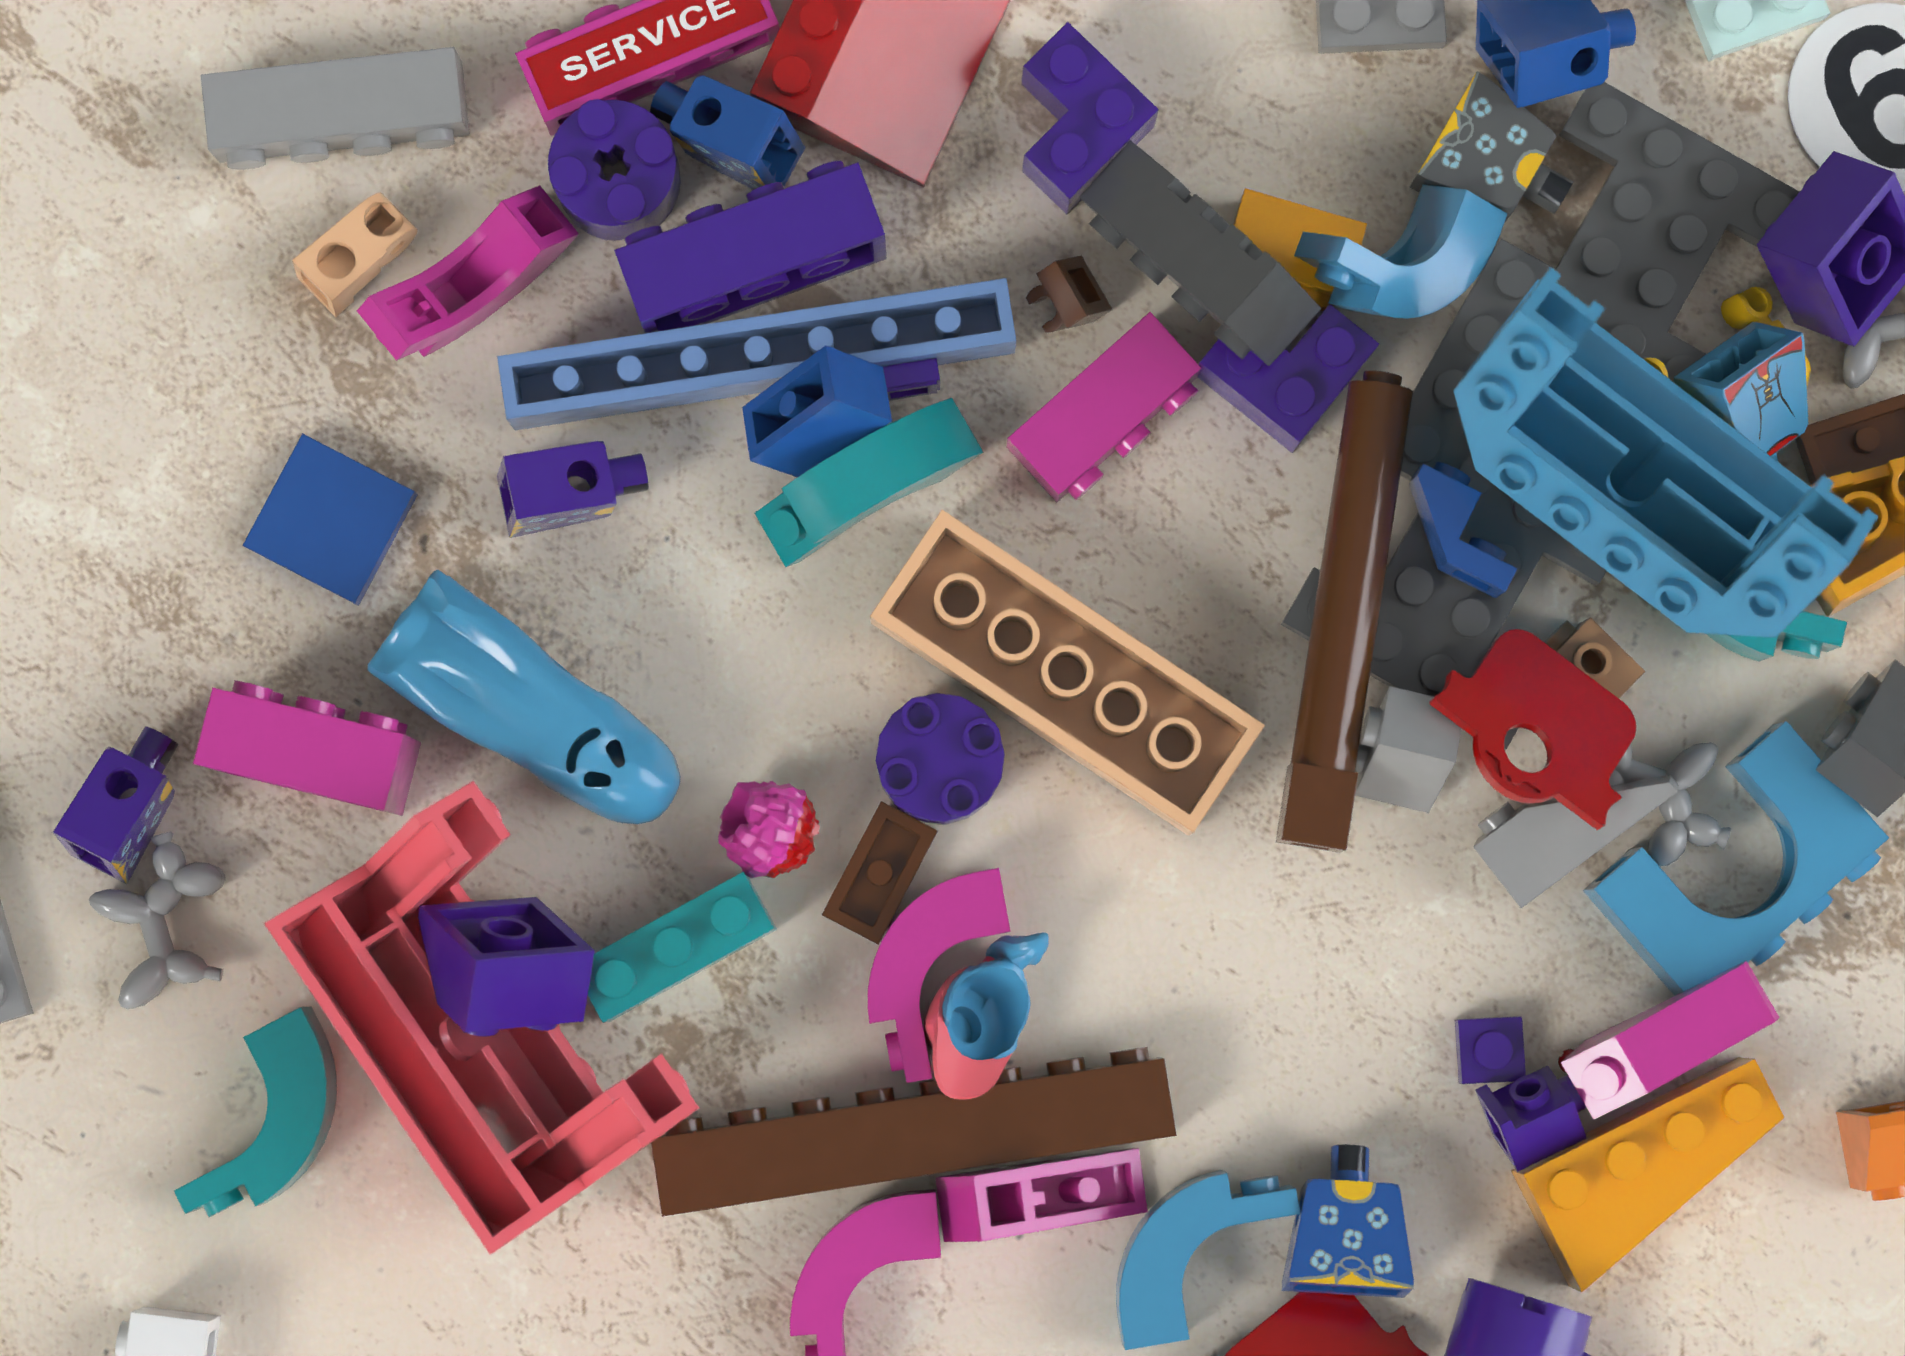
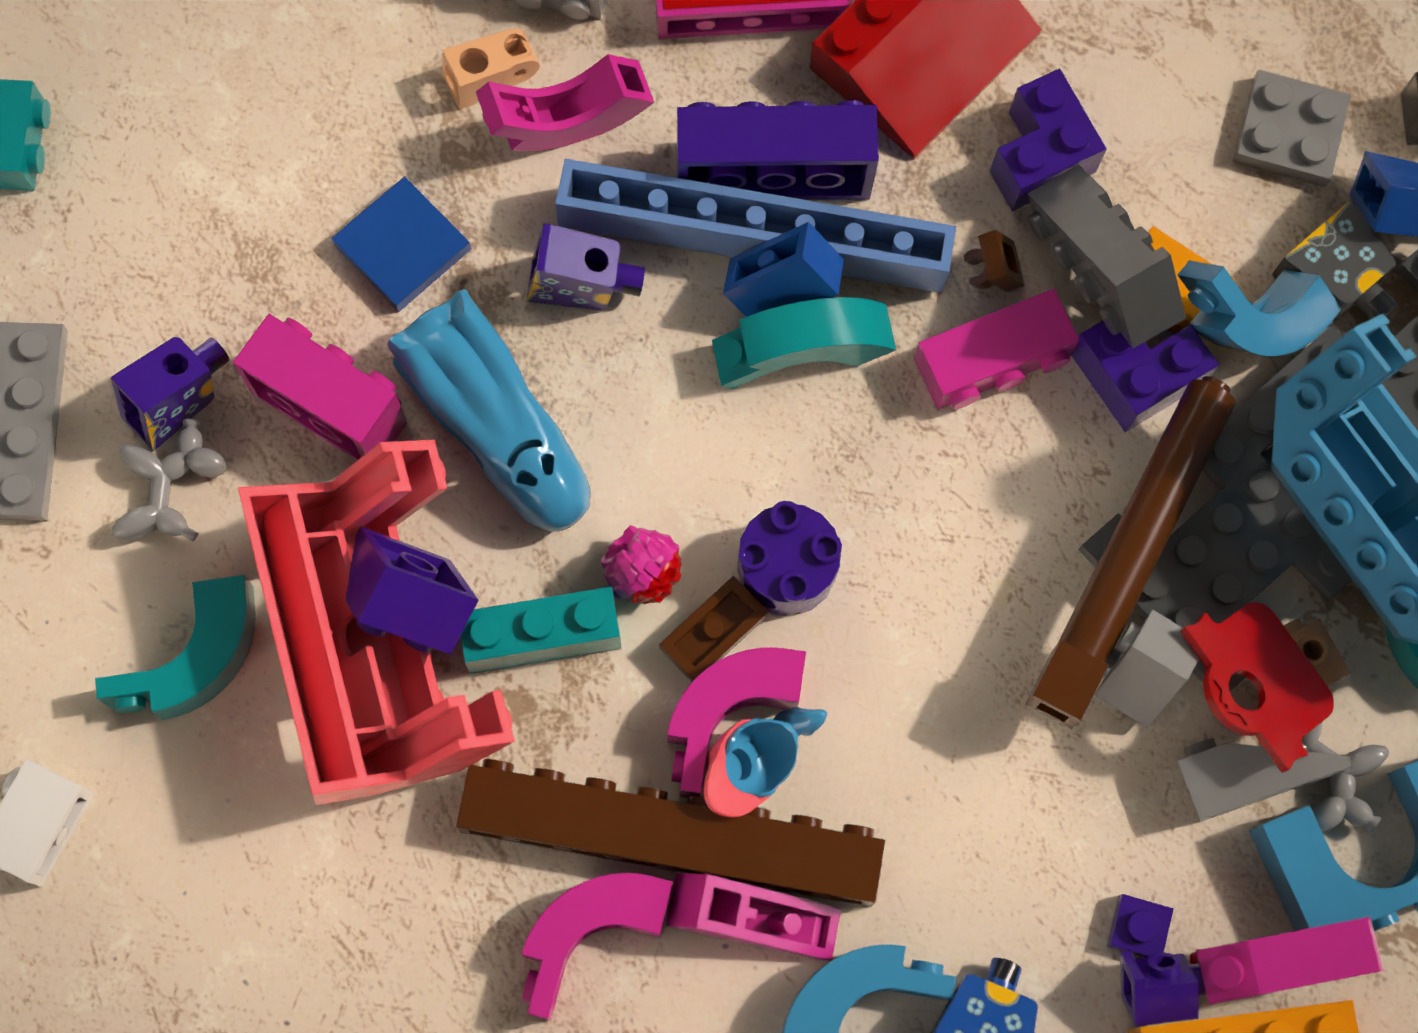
camera: 20 degrees right, 10 degrees down
dark purple brick [548,99,681,241] -> none
blue torso [650,75,806,190] -> none
light nougat brick [870,510,1265,836] -> none
dark purple tile [882,358,940,401] -> none
blue slope [1409,462,1517,598] -> none

